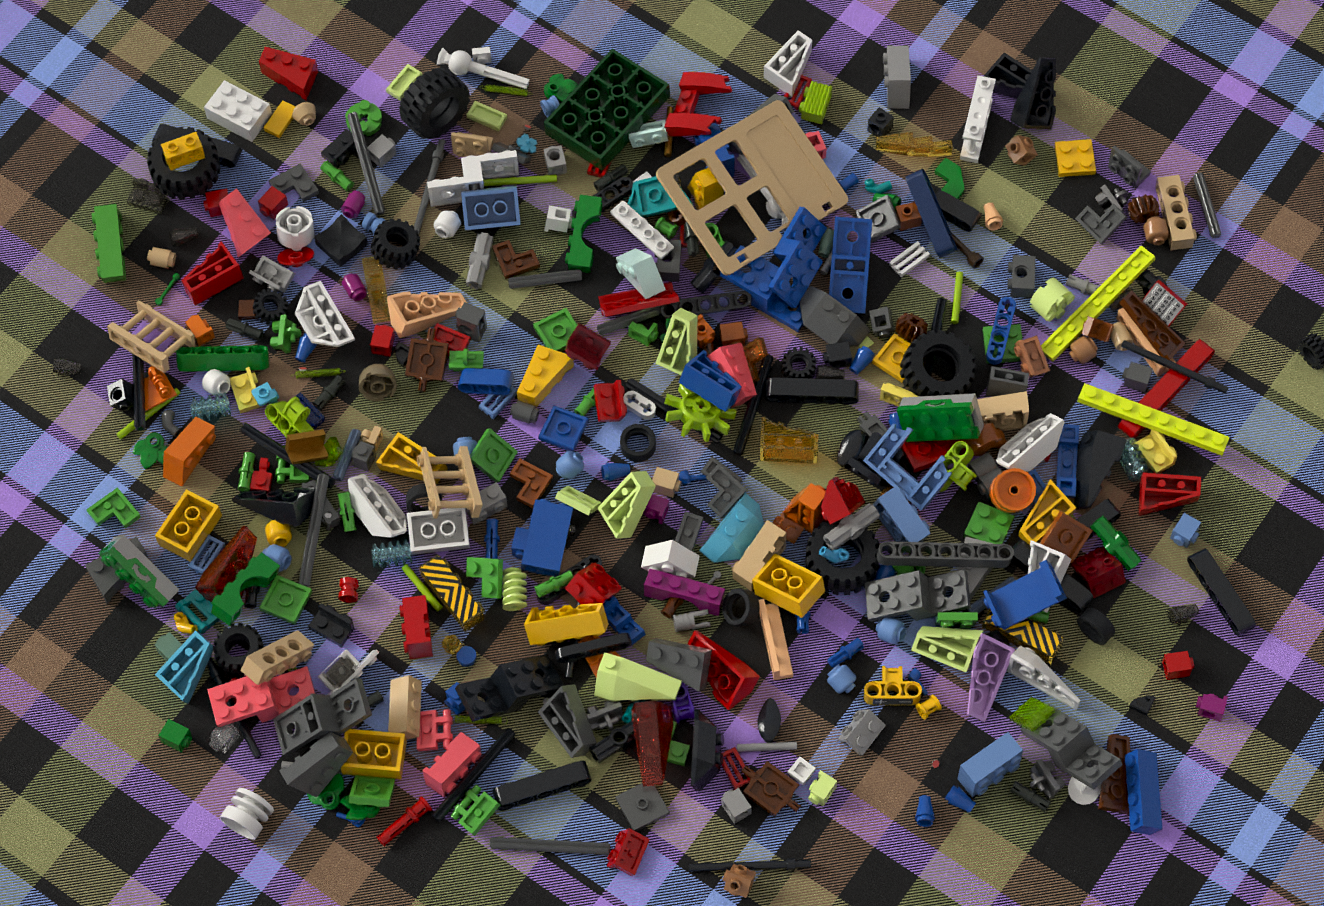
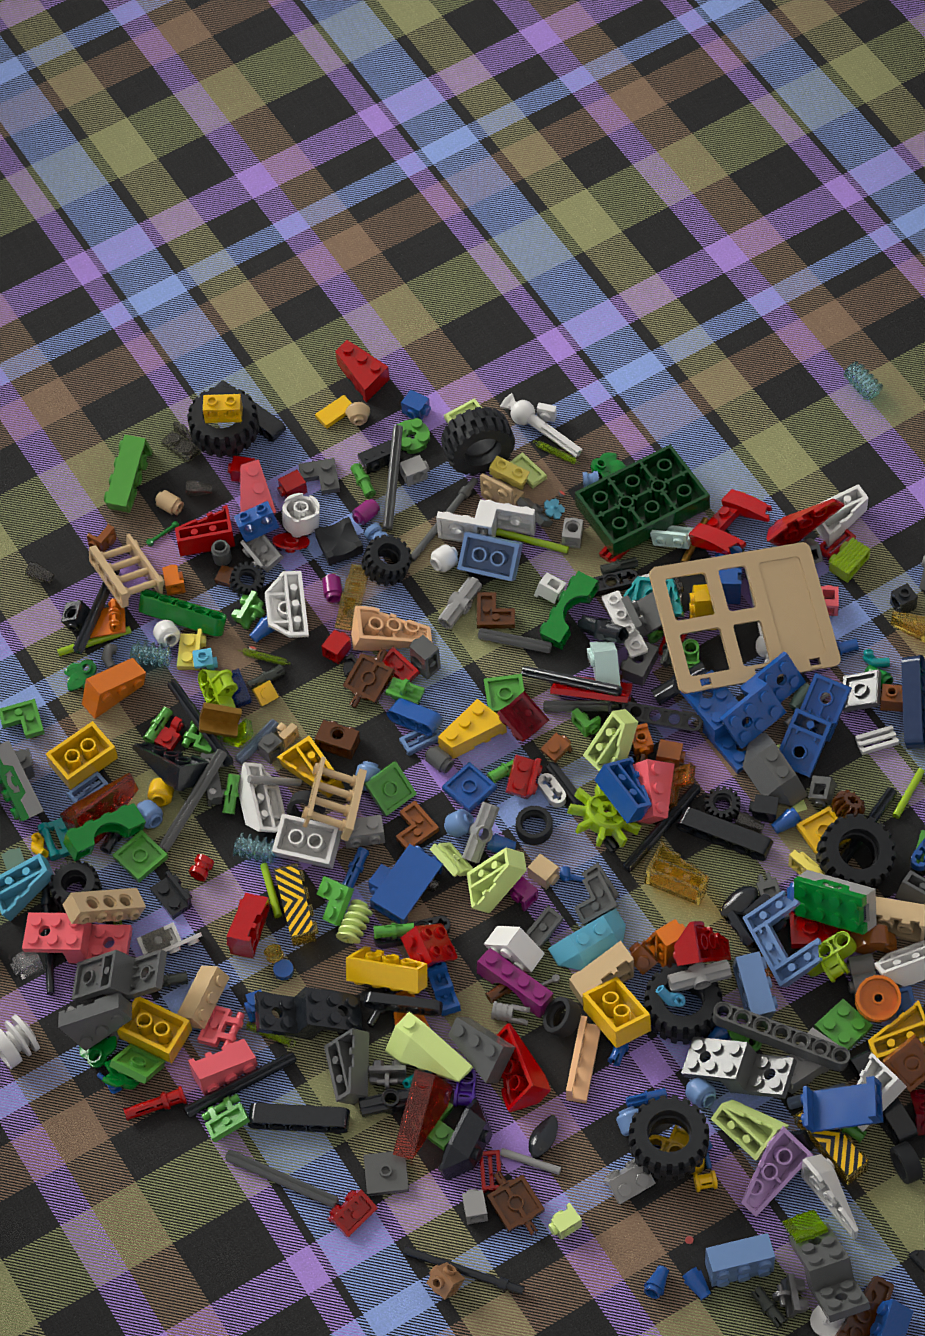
camera: 25 degrees right, 5 degrees down
white brick [204,80,272,142] -> none
pearl dark grey axle [225,318,264,341] -> none
dark tan cylinder [359,364,397,401] -> none
white plate [787,757,816,786] -> none
bright green plate [935,612,978,629] -> none
none -> dark orange bracket [86,524,117,553]
none -> dark grey brick [211,540,232,566]
none -> blue brick [234,501,280,543]
none -> light grey bar [247,775,302,786]
none -> yellow plate [252,680,279,706]
none -> reddish brown brick [314,720,361,760]
none -> blue brick [401,389,431,420]
none -> light grey piece [462,802,499,863]
none -> light yellow bracket [489,456,530,490]
none -> black axle [521,666,622,696]
none -> dark orange bracket [540,732,573,763]
none -> black piece [577,615,629,644]
none -> dark grey bracket [621,592,676,637]
none -> black tyre [629,1095,709,1180]
none -> red wedge [766,498,845,546]

